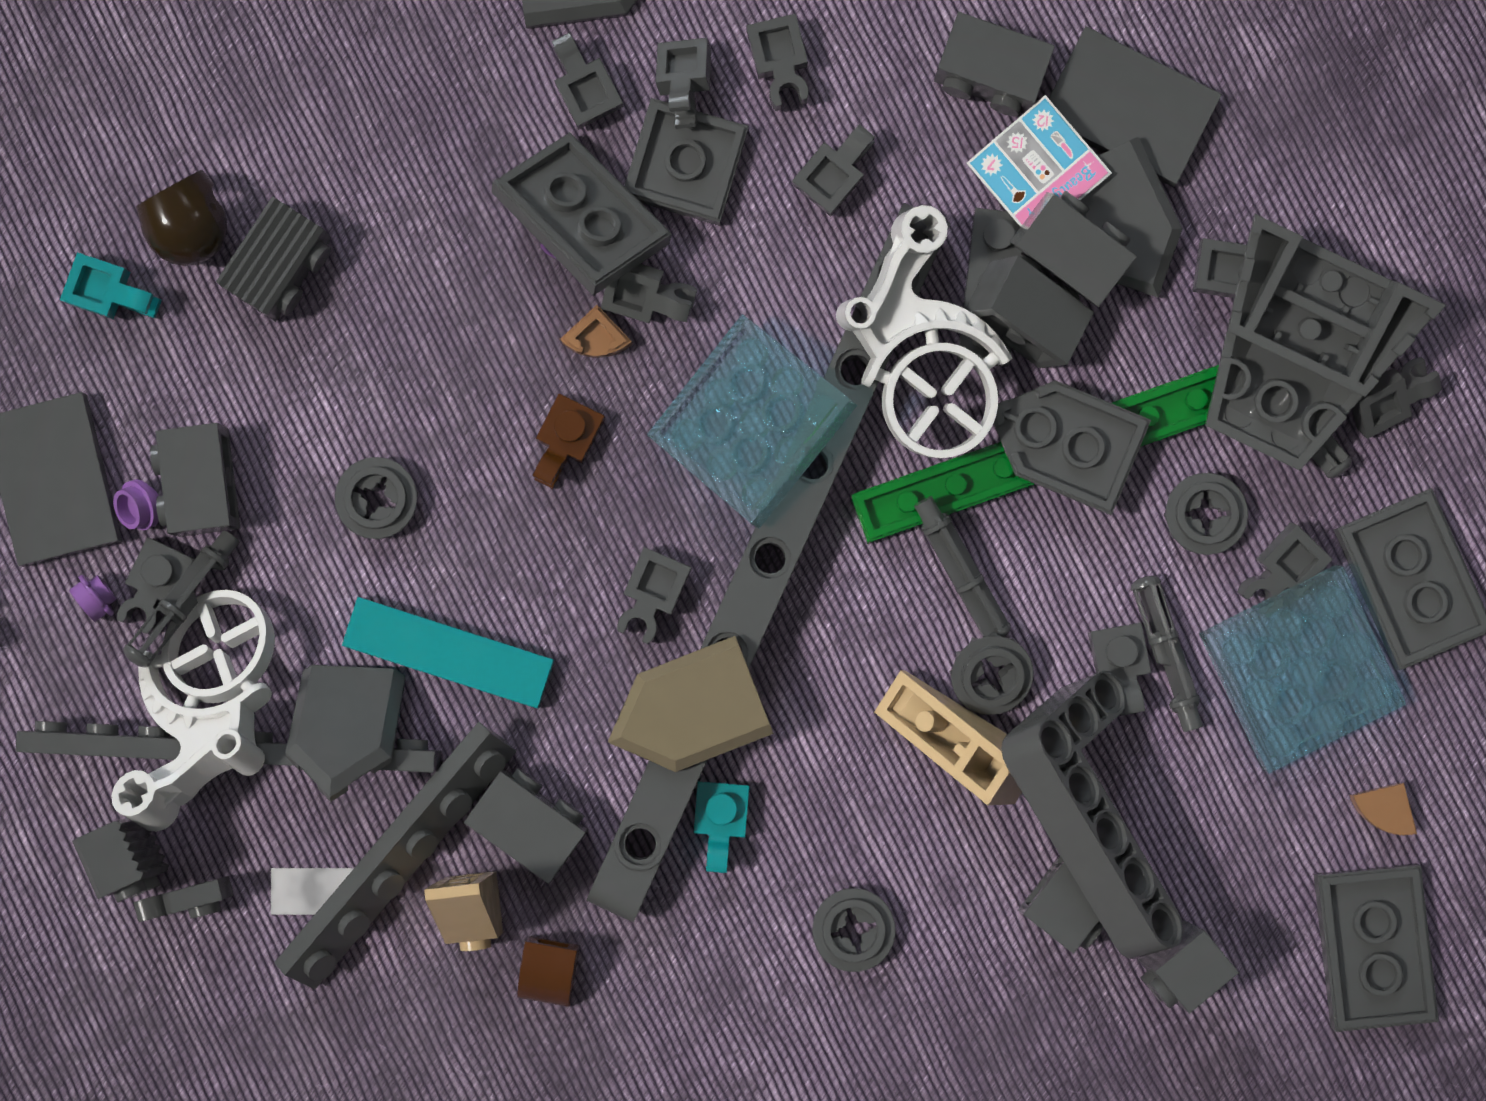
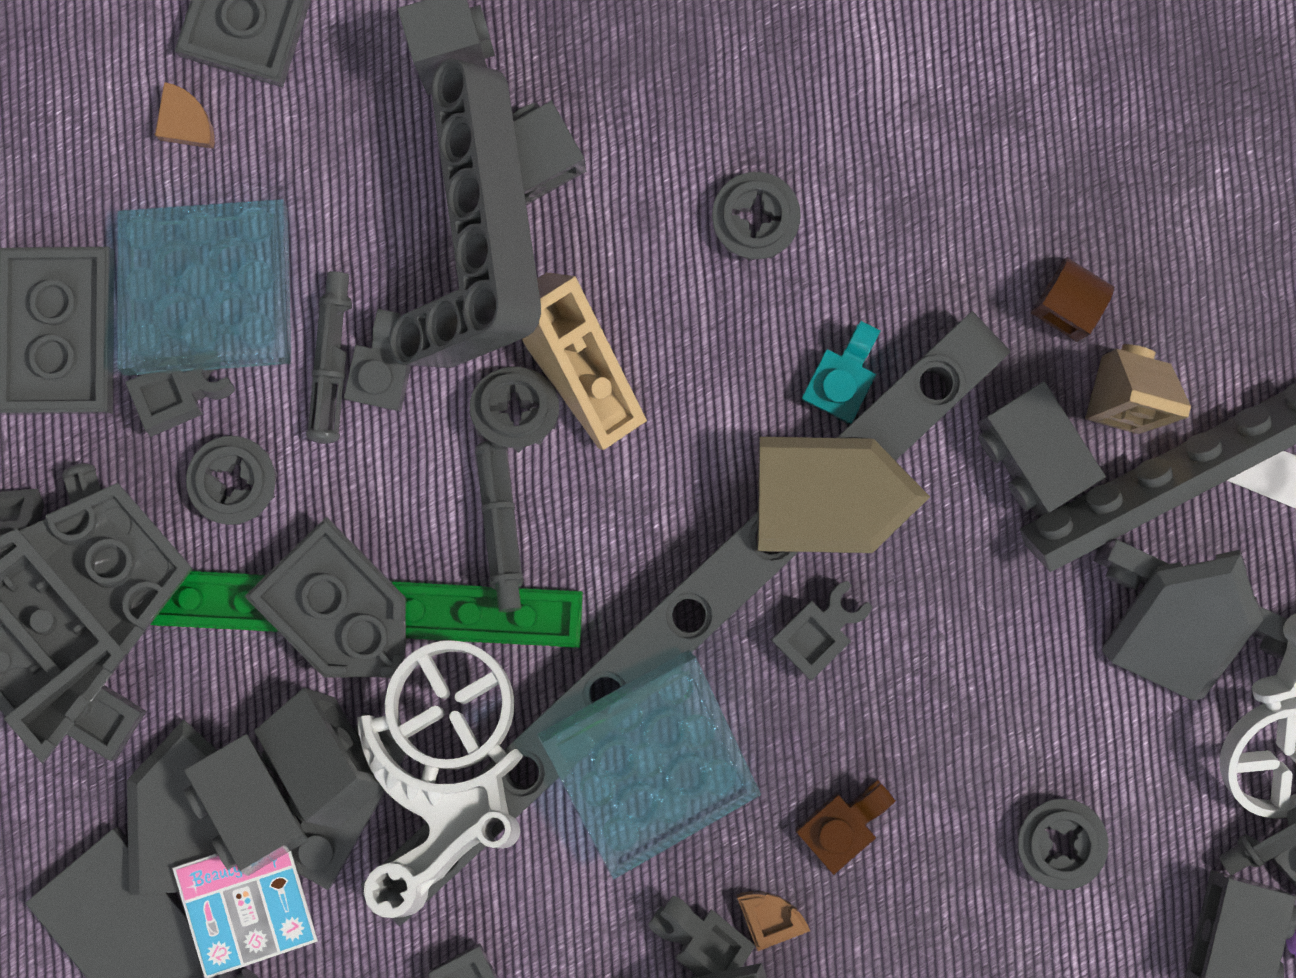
camera: 160 degrees left, 0 degrees up
teal tile [341,597,555,709] -> none

